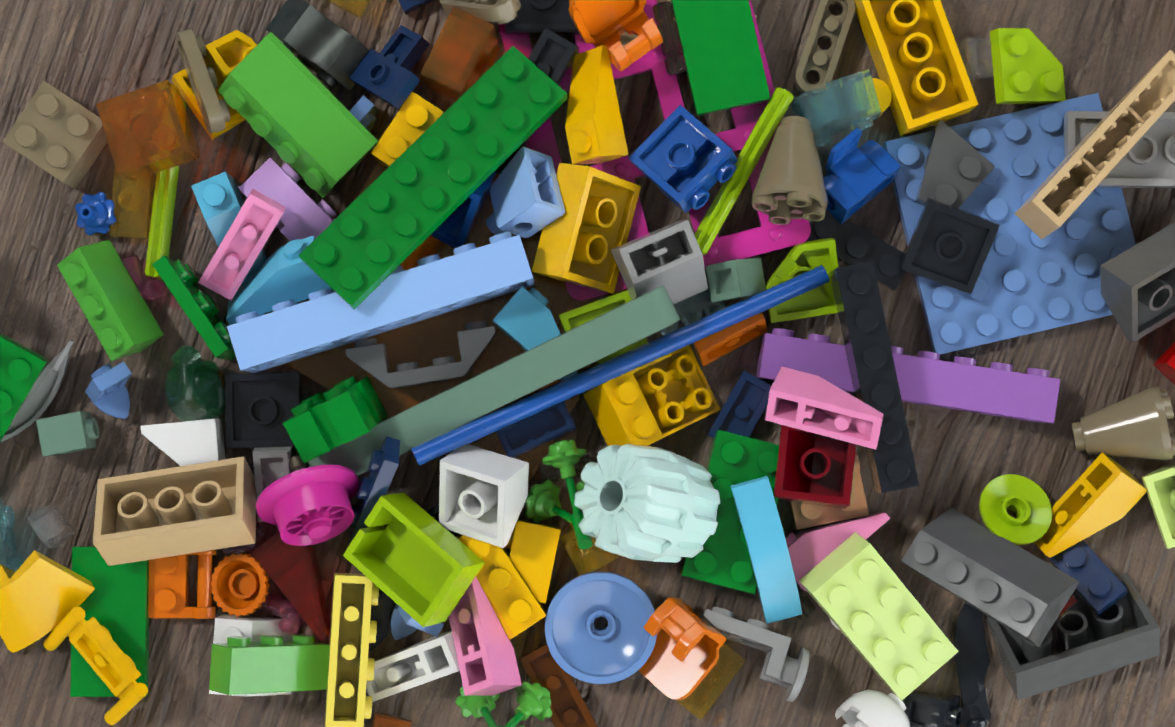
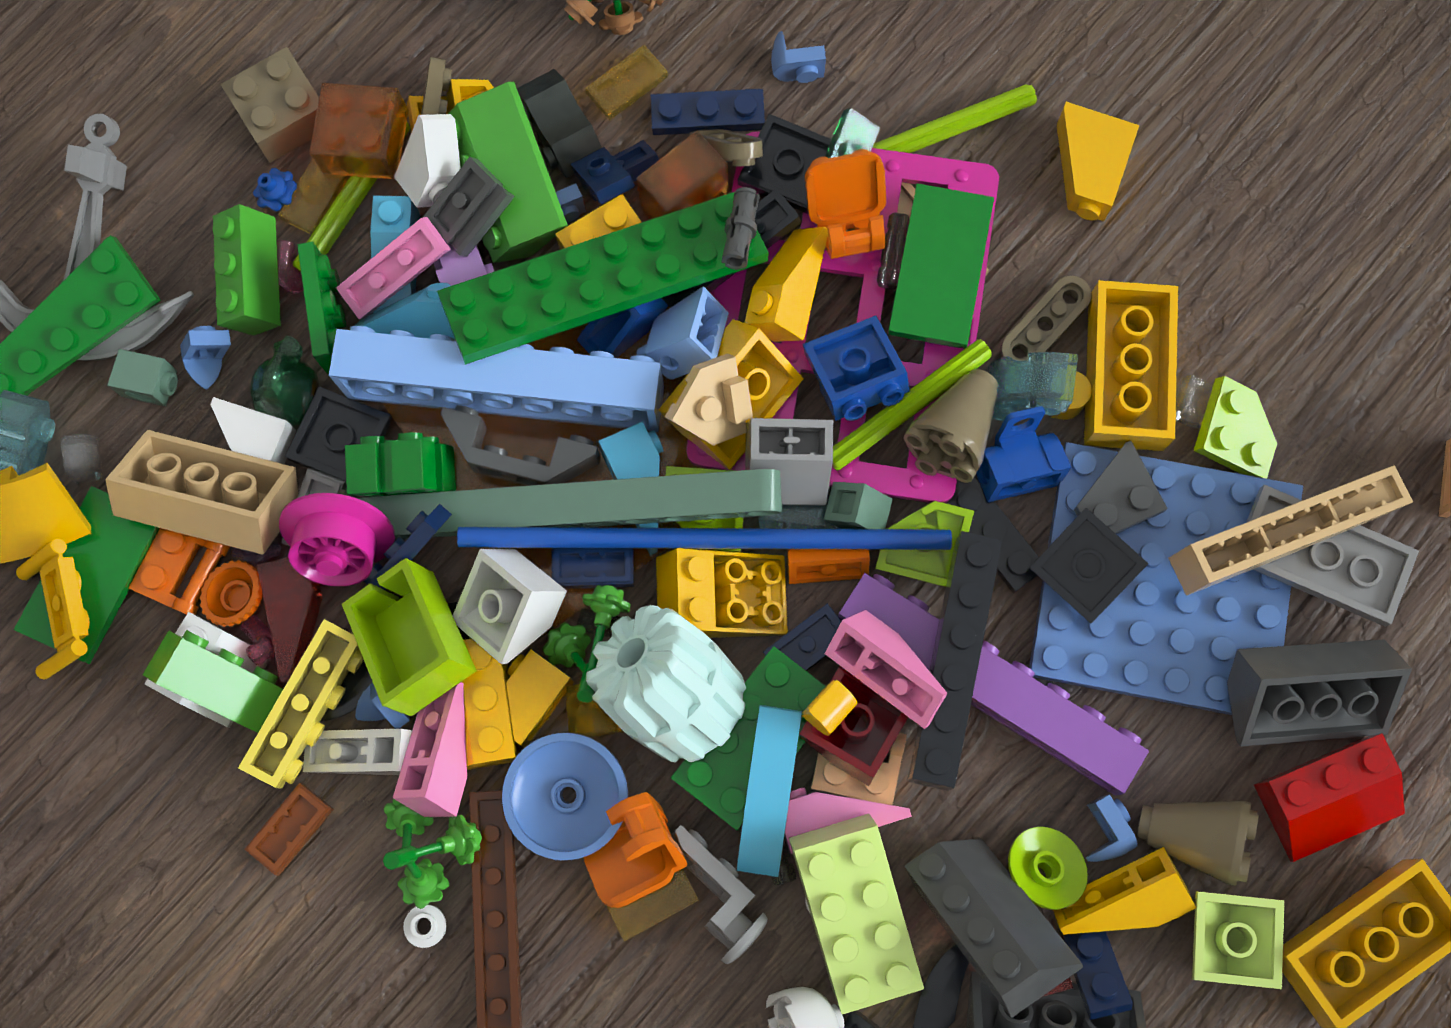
camera: 30 degrees right, 10 degrees down
none -> white slope [394,114,461,208]
none -> dark grey plate [423,157,515,257]
none -> tan plate [665,353,753,445]
none -> dark grey pin [722,187,760,270]
none -> yellow brick [802,680,858,736]
none -> medium blue plate [1086,794,1137,862]

